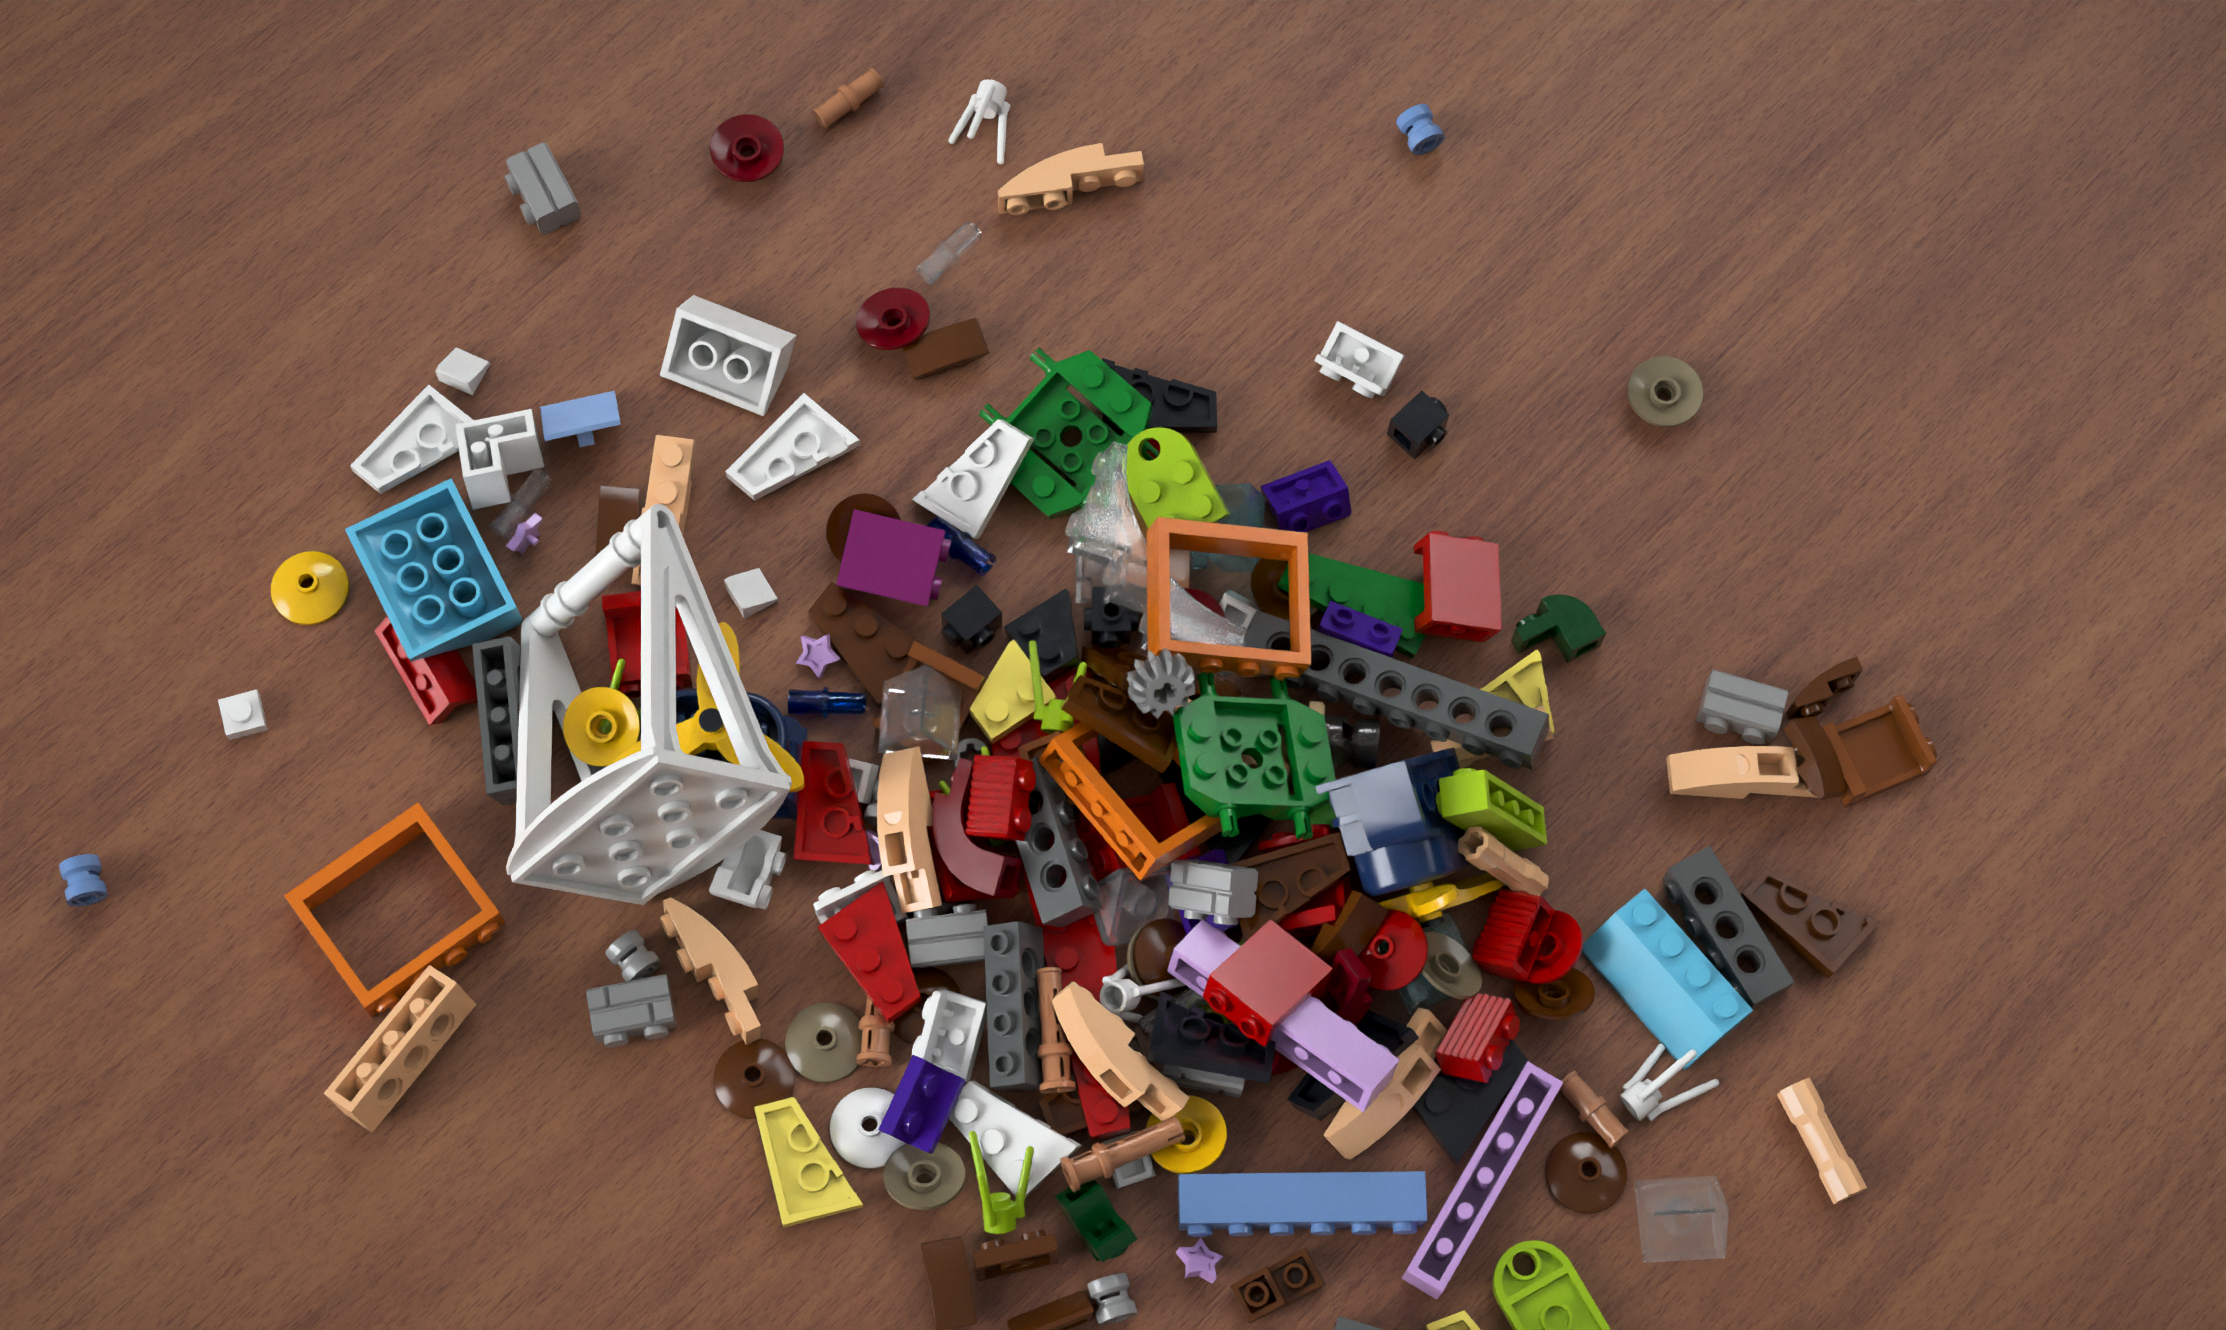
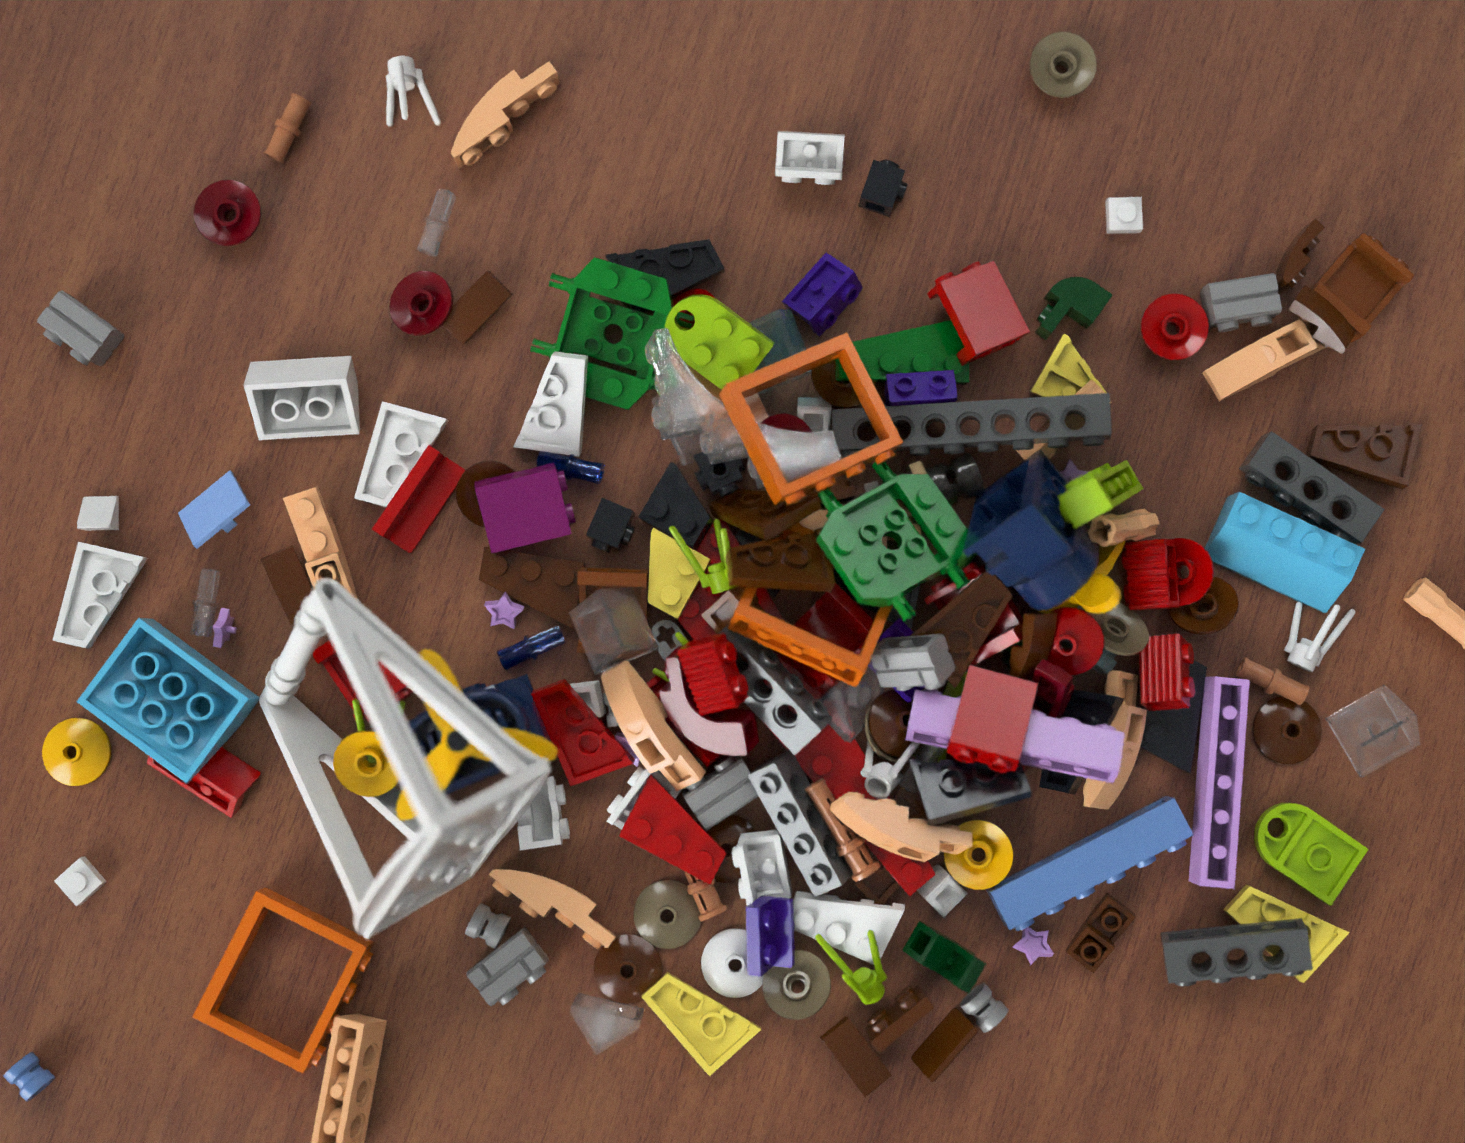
camera: 20 degrees left, 15 degrees up
white brick [455,409,545,510] -> none
dark grey brick [472,636,521,805] -> none
white slope [724,568,778,619] -> none
nougat pin [1060,1116,1185,1192] -> none
light grey gear [1127,648,1195,719] -> none
none -> red panel [371,445,466,553]
none -> clear slope [570,993,645,1055]
none -> white plate [1105,197,1143,234]
none -> red dish [1141,293,1209,361]

